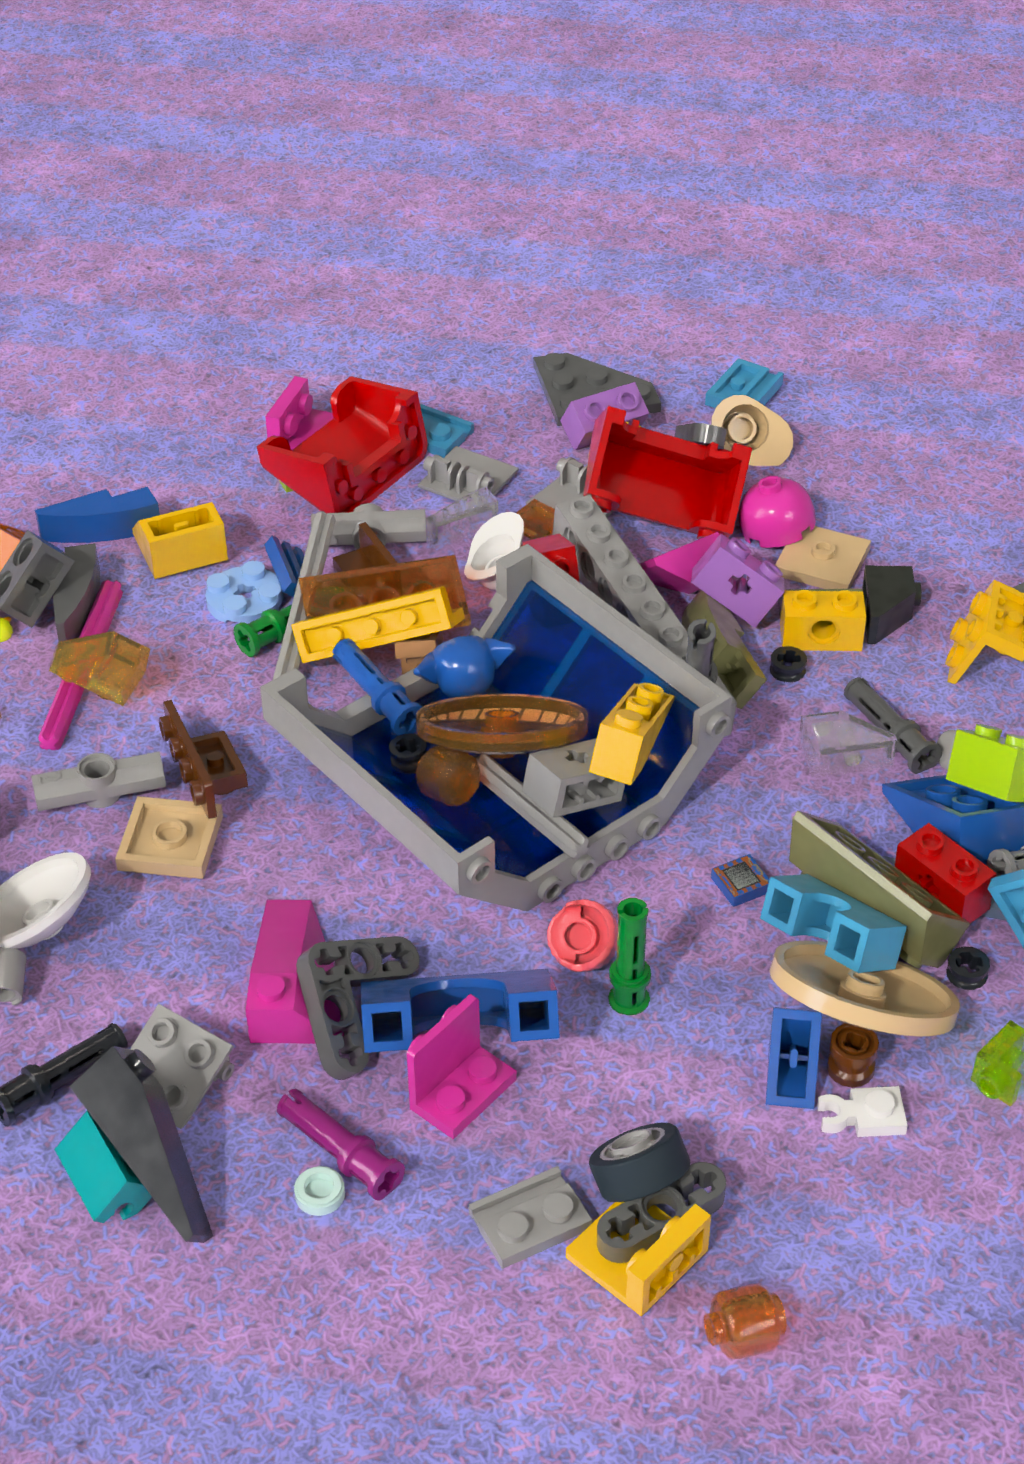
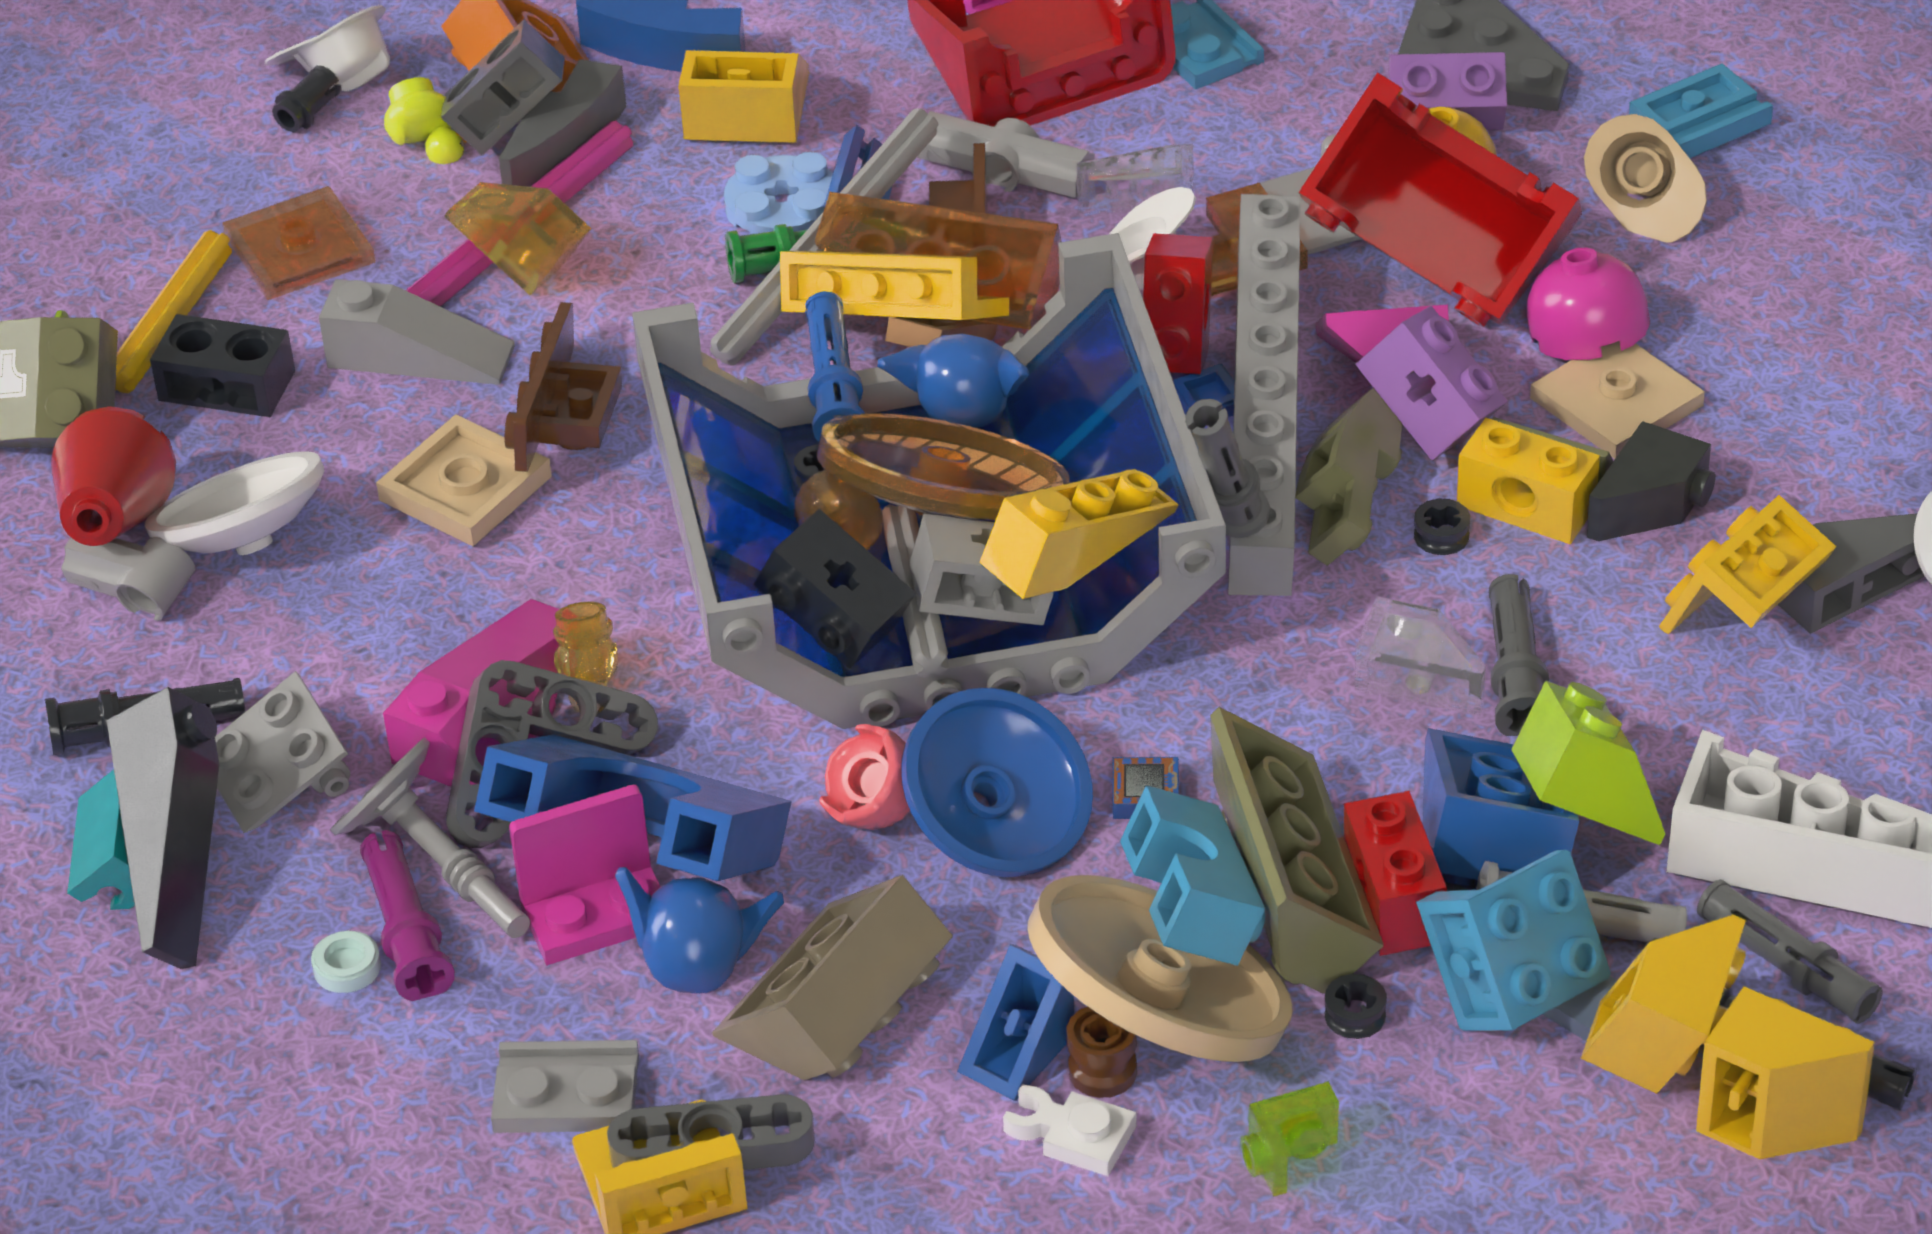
camera: 30 degrees right, 0 degrees up
light grey piece [31,751,166,811] -> none
light grey hinge [418,446,519,510] -> none
black wheel [589,1123,690,1202] -> none
green pin [608,898,651,1015] -> none
dark grey beam [674,423,728,449] -> none
none -> light grey slope [319,279,515,385]
none -> light grey dish [330,737,530,938]
none -> clear yellow animal [553,602,618,712]
none -> blue piece [615,867,784,994]
none -> dark tan slope [711,875,953,1081]
none -> black brick [753,508,916,669]
none -> blue dish [901,688,1093,877]

